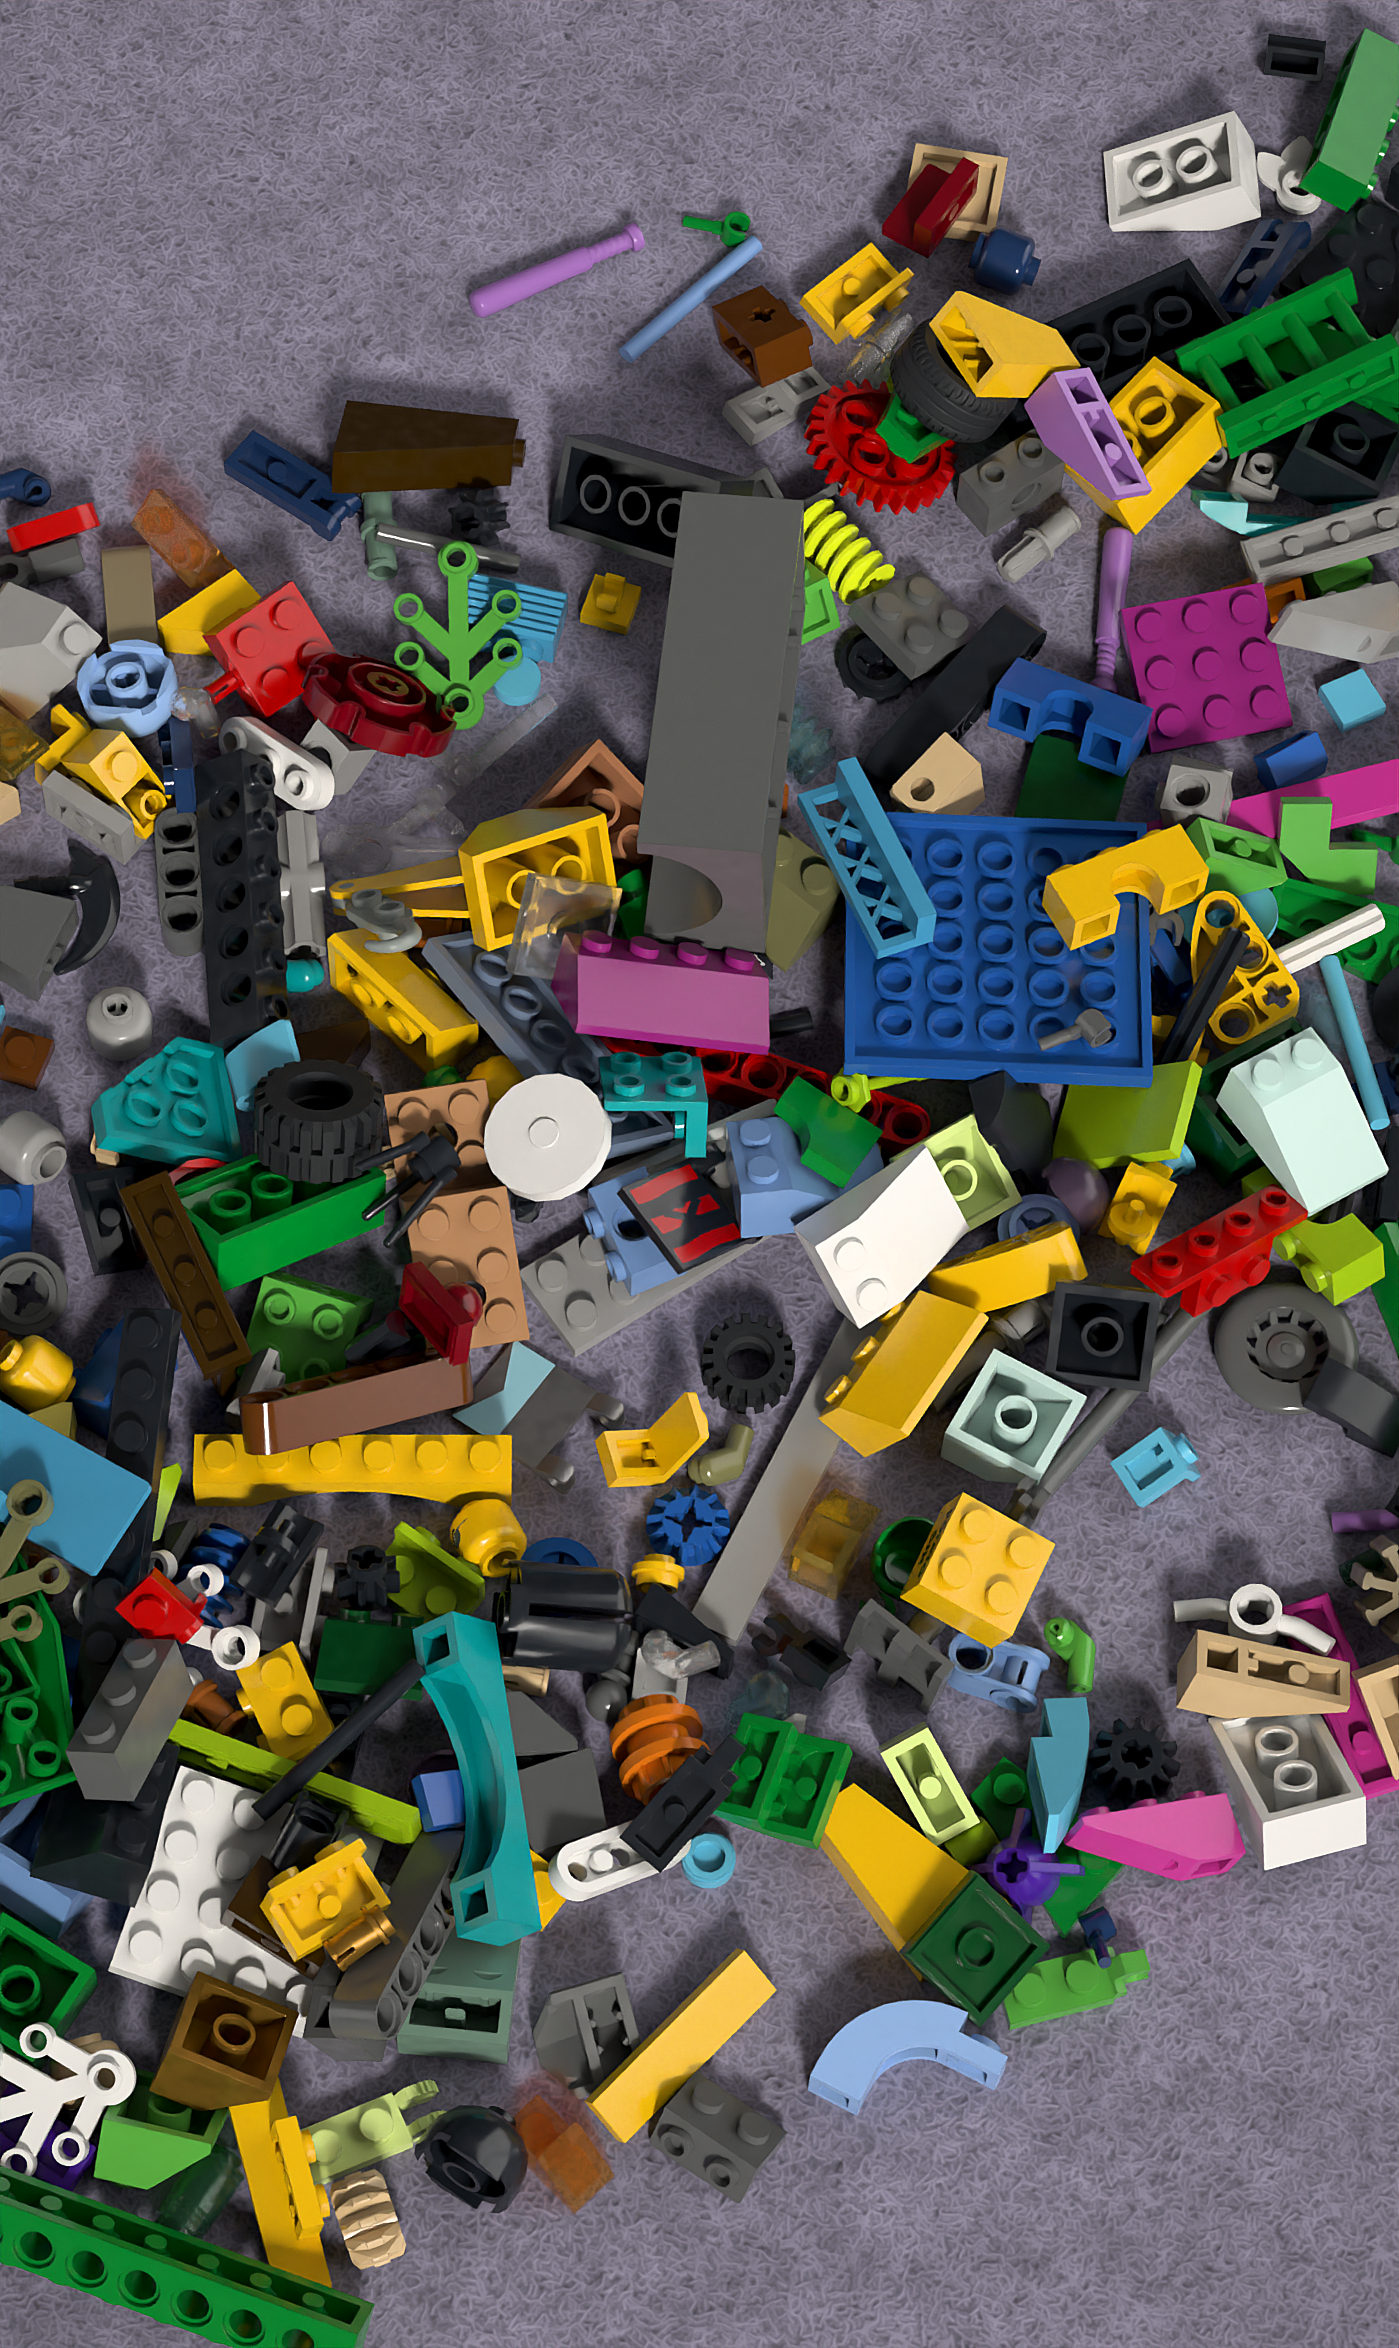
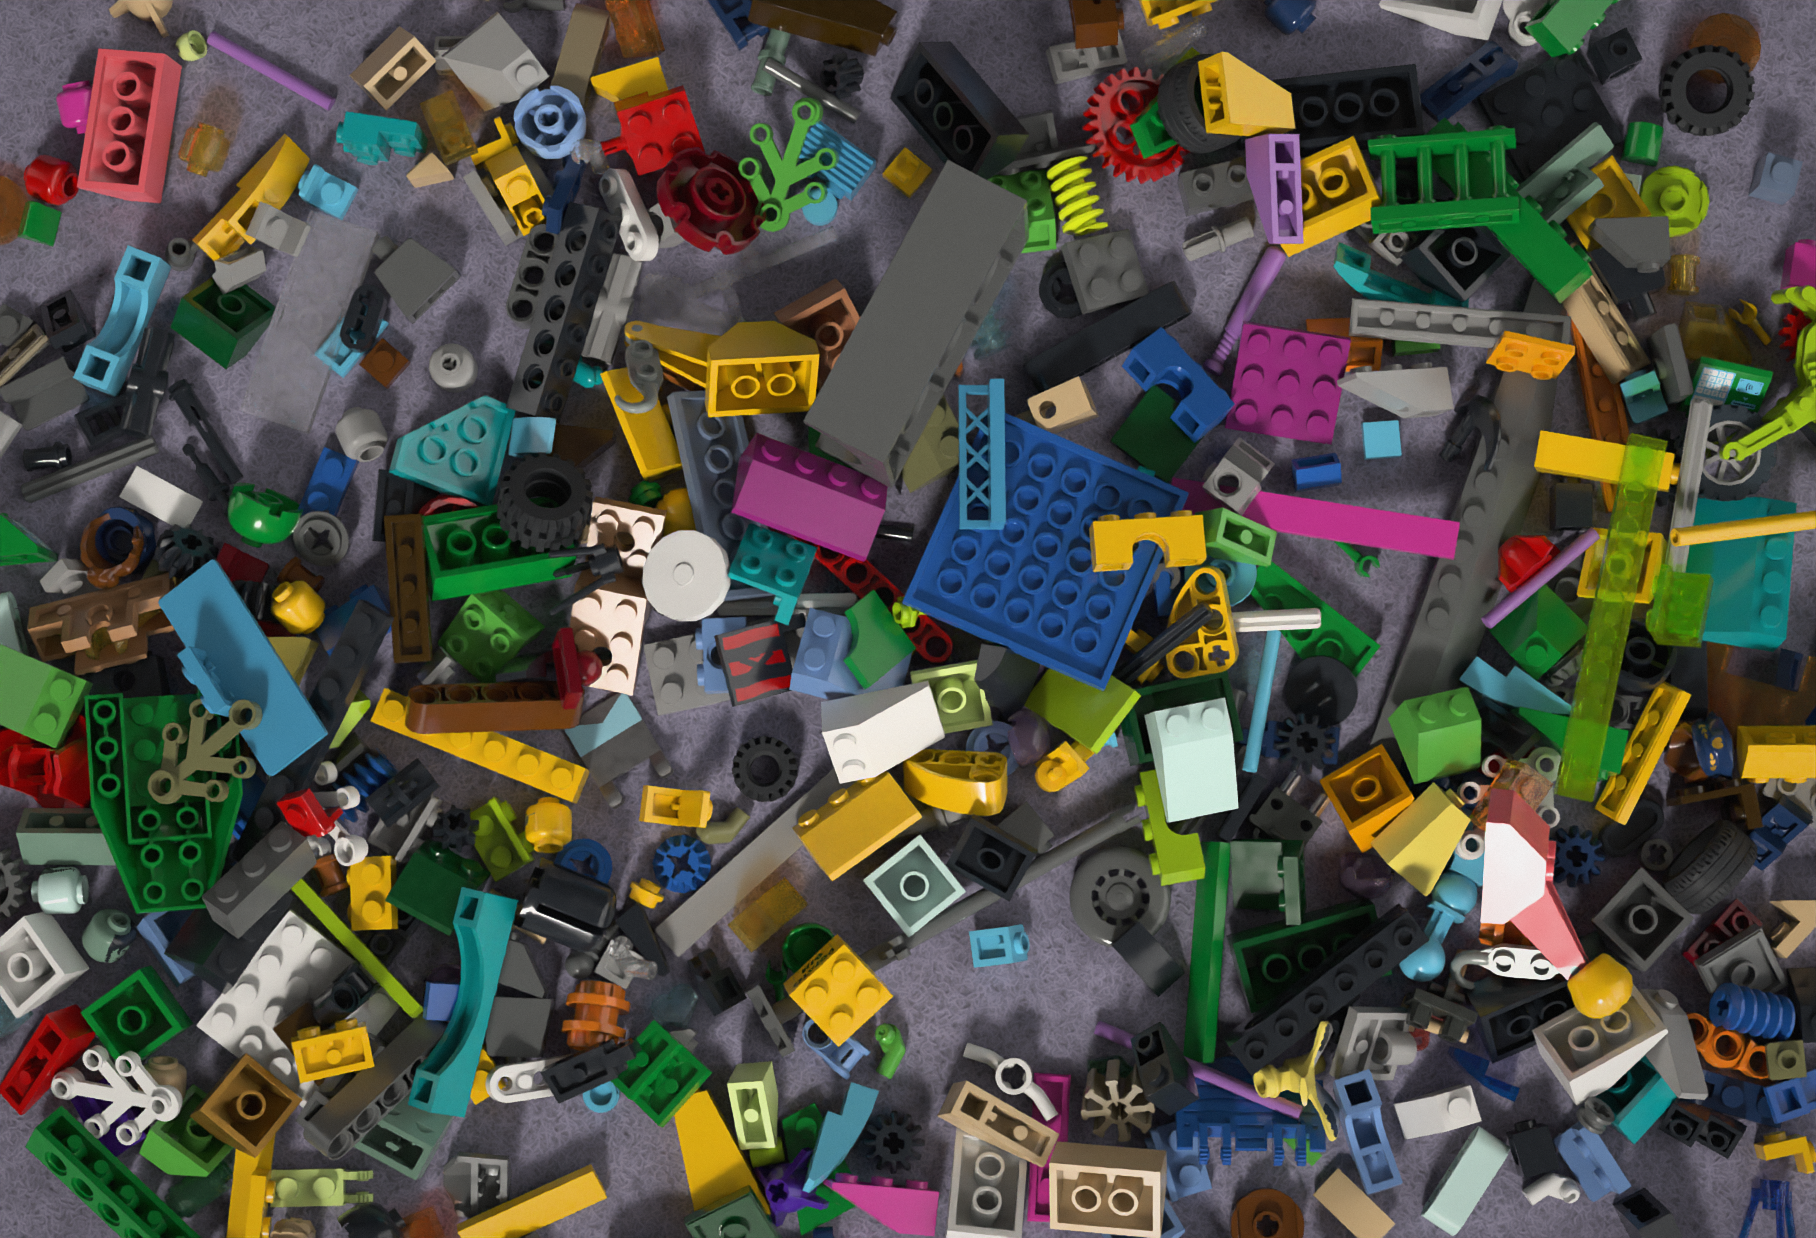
camera: 30 degrees right, 20 degrees up
black piece [13,846,121,976] -> none
black bar [251,1658,427,1822] -> none
pearl gold pin [322,1904,396,1972] -> none
clear tile [505,872,623,979] -> none
dark grey hand [1037,1008,1112,1051] -> none
red bracket [1130,1184,1308,1318] -> none
bright green tile [1276,797,1378,895] -> none

